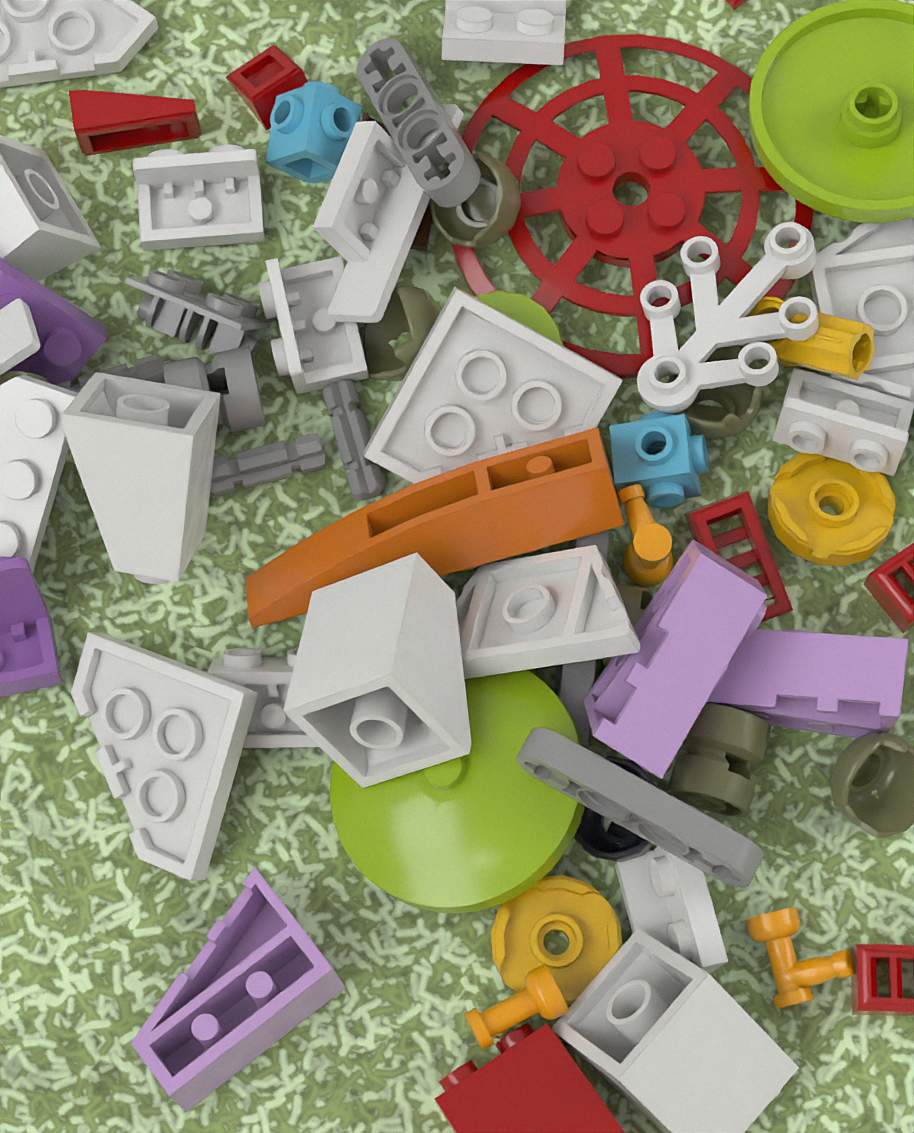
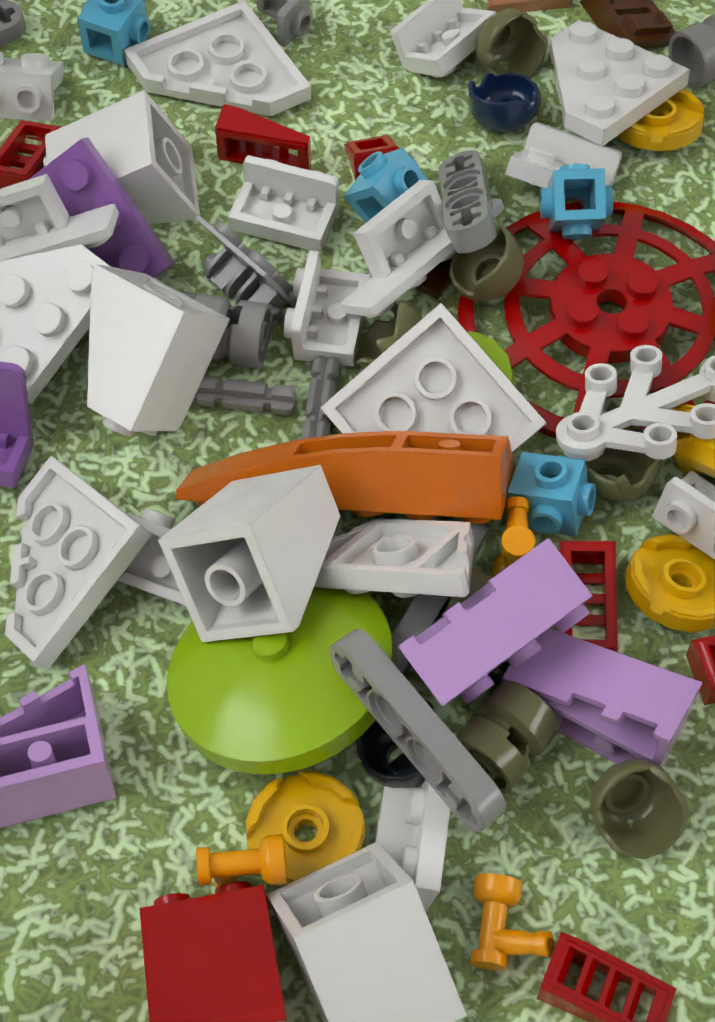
camera: 20 degrees right, 15 degrees down
none -> medium azure brick [540,164,613,240]

